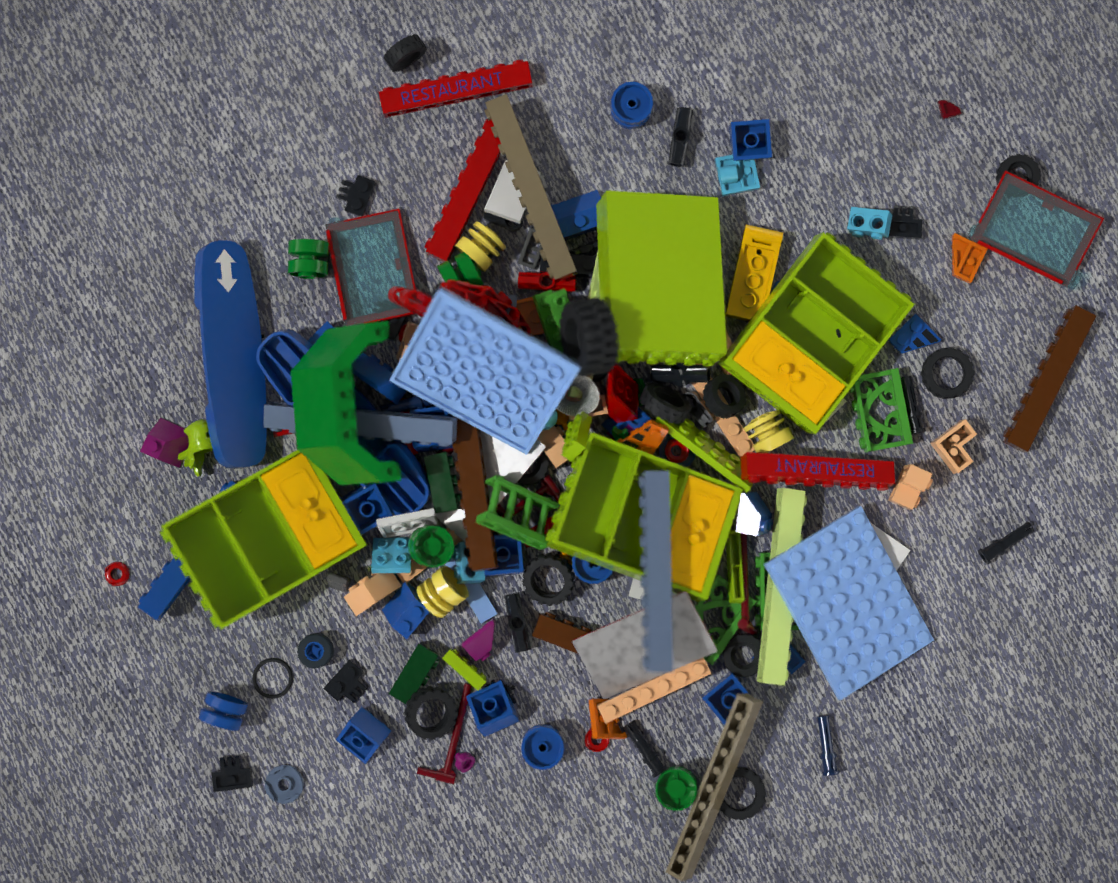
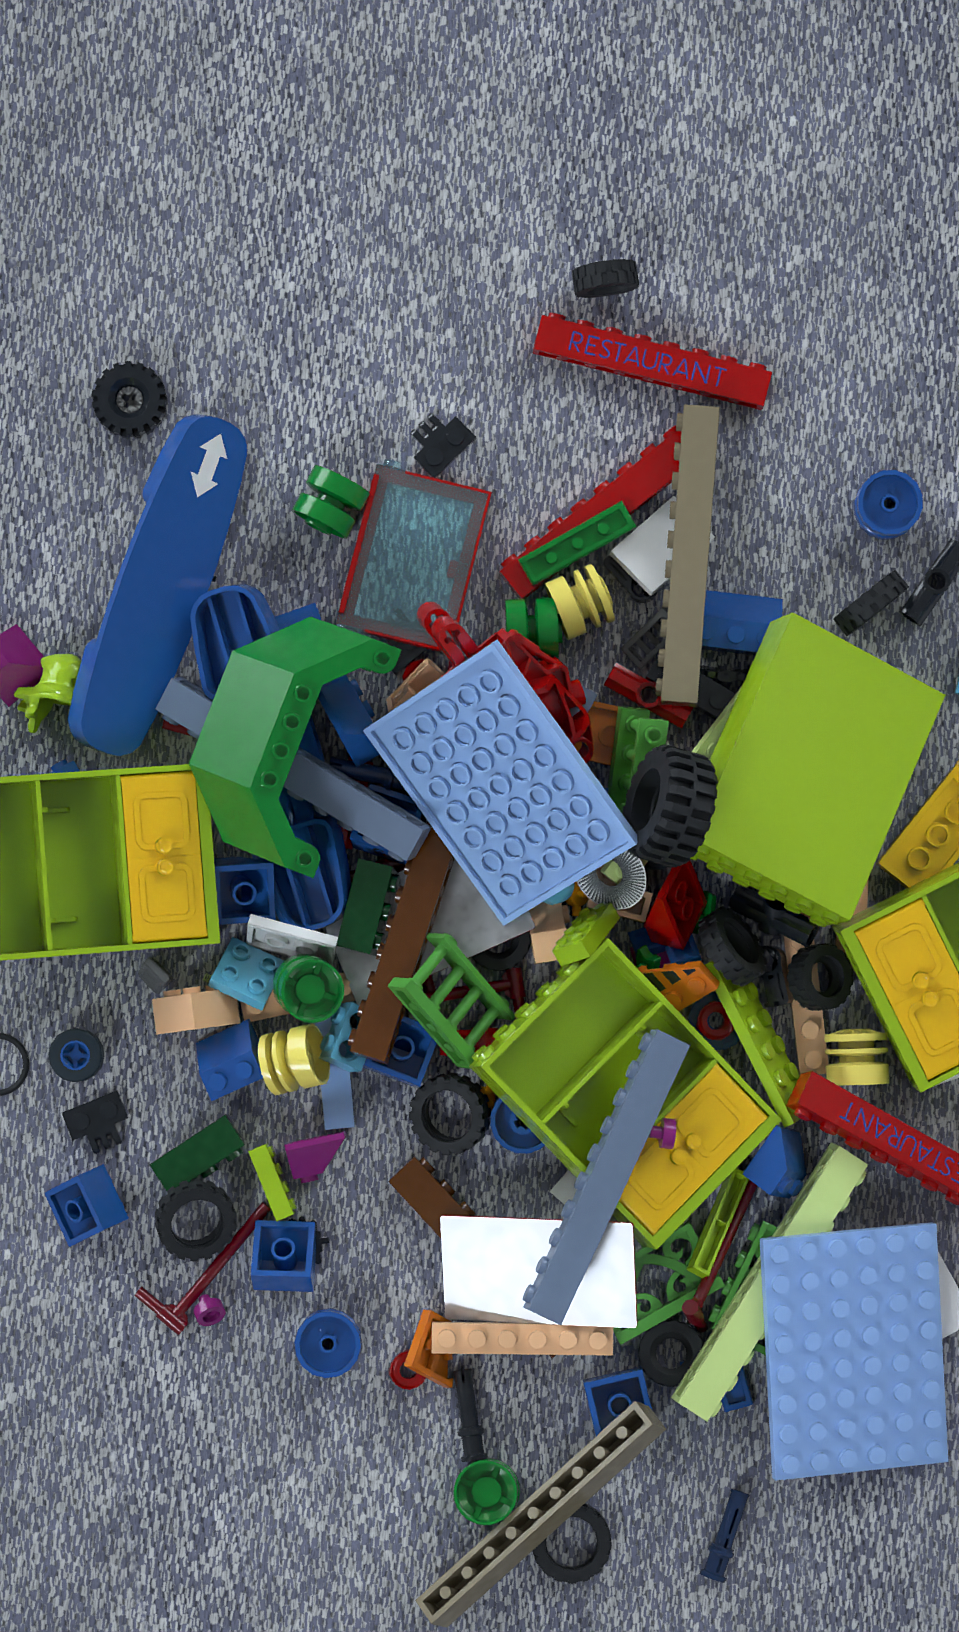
camera: 20 degrees right, 0 degrees up
black piece [503,592,531,653] -> none
none -> black bush [92,361,168,439]
none -> green tile [518,501,637,586]
none -> magenta tile [648,1118,676,1149]
none -> black tyre [833,570,909,636]

